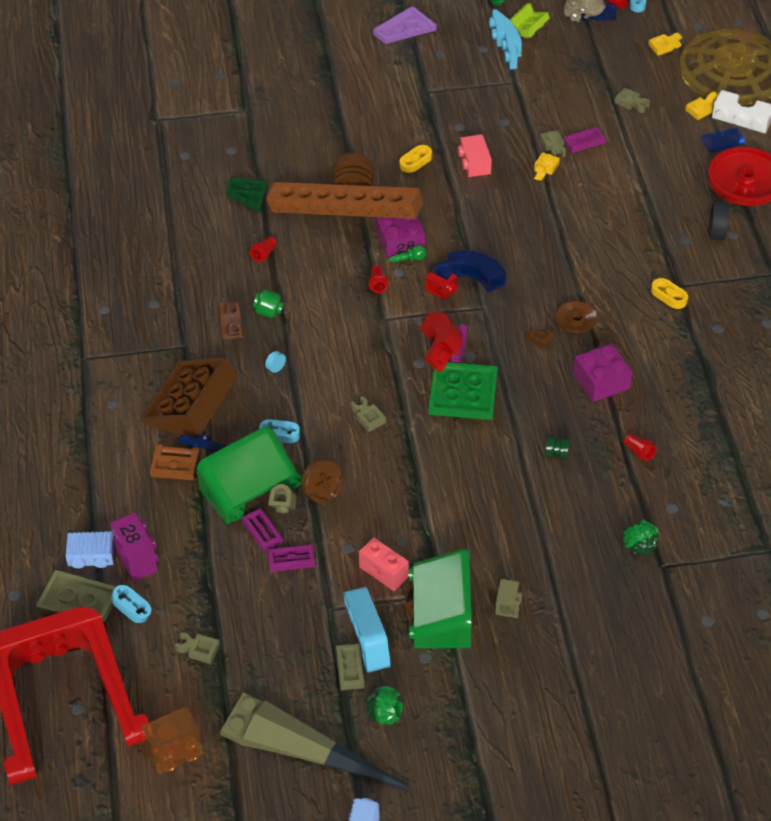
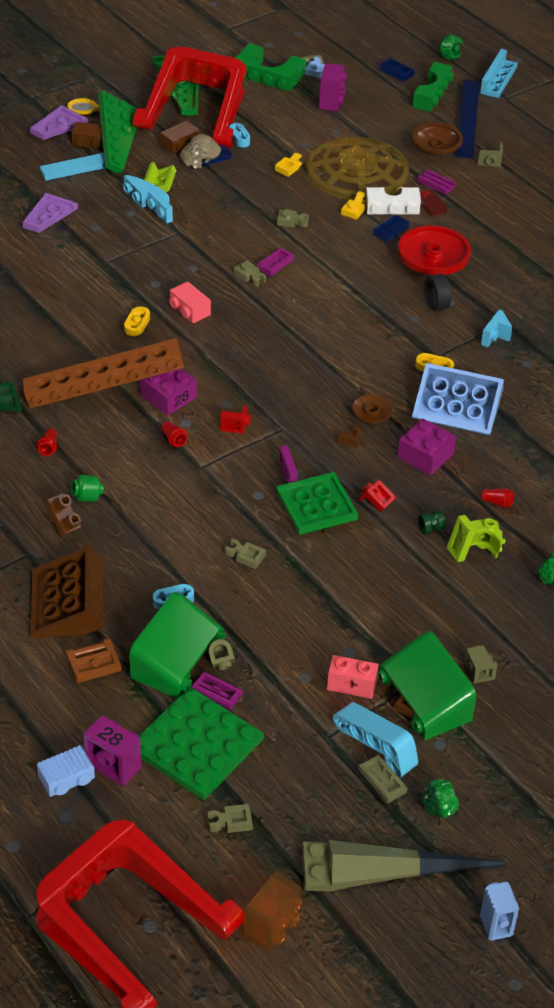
camera: 30 degrees left, 5 degrees down
olive plate [36,570,116,624] -> none
medium azure beam [111,585,151,623] -> none
clear blue plate [179,434,227,452] -> none
medium azure tile [265,351,286,373] -> none
magenta tile [268,544,315,572] -> none
reddish brown tile [301,459,344,503] -> none
reddish brown wheel [333,153,374,186] -> none
green bar [388,245,426,262] -> none
red arch [420,312,462,372] -> none
clear blue arch [434,251,506,292] -> none
yellow plate [534,152,560,181] -> none
none -> green plate [138,687,264,800]
none -> red bracket [359,480,396,512]
none -> light blue slope [412,363,504,435]
none -> lime tile [447,515,505,562]
none -> medium azure slope [481,310,512,347]

